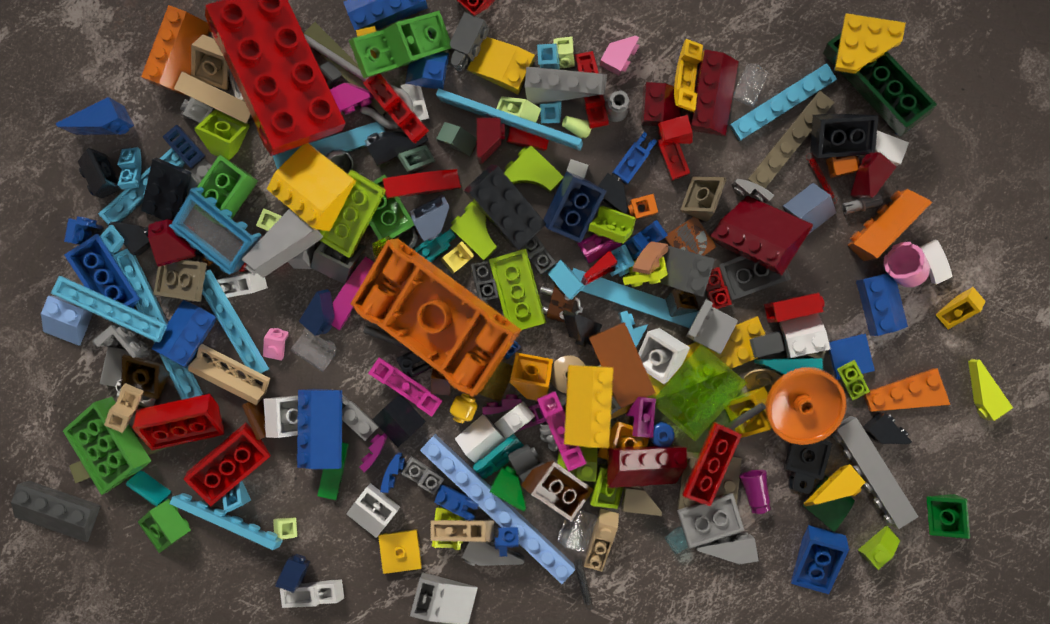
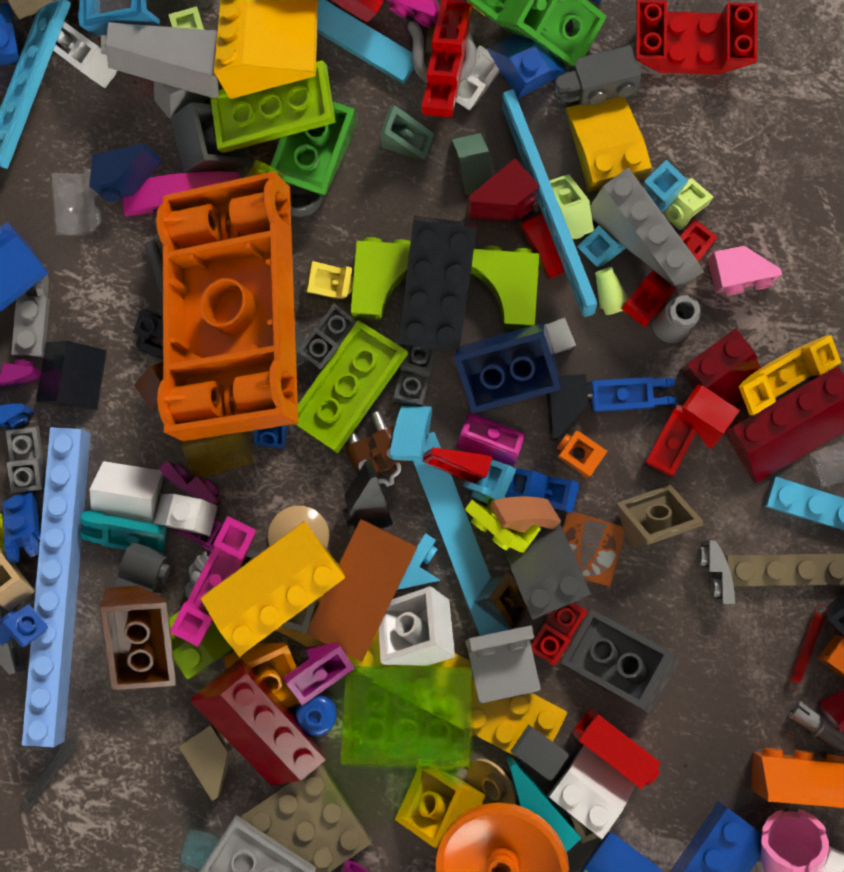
camera: 45 degrees right, 5 degrees down
bright pink bracket [263,328,289,361] -> none
dark grey hair [326,149,354,174] -> none
black slope [365,132,428,166] -> none
dark pink slope [368,357,443,417] -> none
red slope [382,169,461,199] -> none
sand blue slope [410,195,449,241] -> none
teal hinge [414,229,457,262] -> none
yellow head [450,393,478,424] -> none
green slope [490,466,526,511] -> none
light orange slope [510,352,553,401] -> none
clear bracket [558,510,598,553] -> none
tan slope [584,508,619,572] -> none
lime bracket [588,206,636,243] -> none
lime slope [589,464,624,509] -> none
red slope [682,422,742,507] -> none
dark red slope [711,196,814,275] -> none
dark grey bar [724,402,765,430] -> none
sand blue slope [782,183,836,234] -> none

